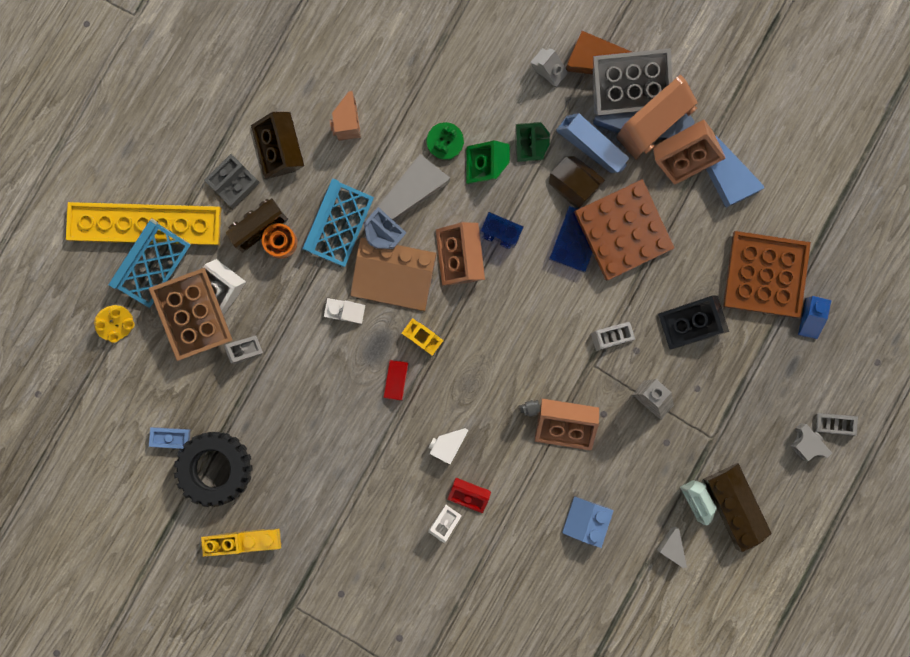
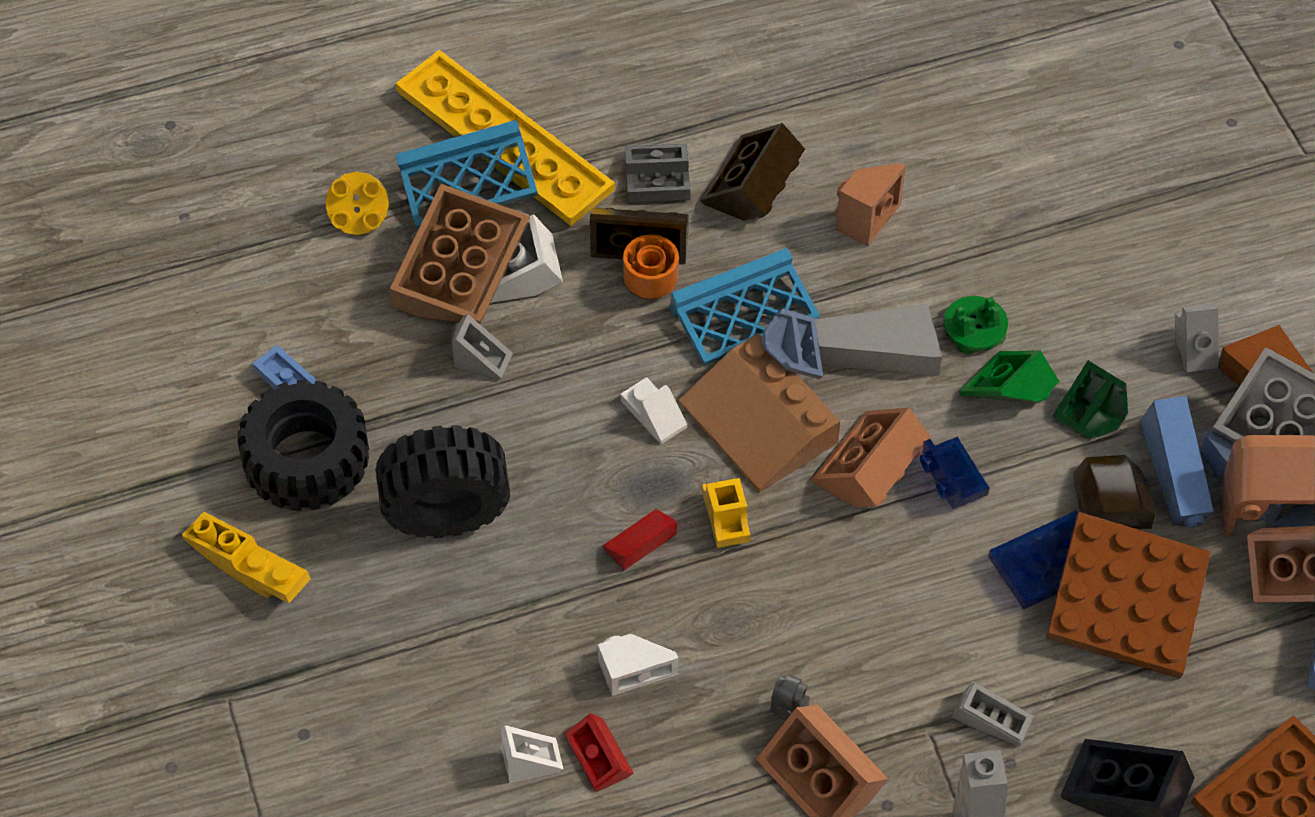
camera: 40 degrees right, 30 degrees down
none -> black tyre [375,425,510,538]

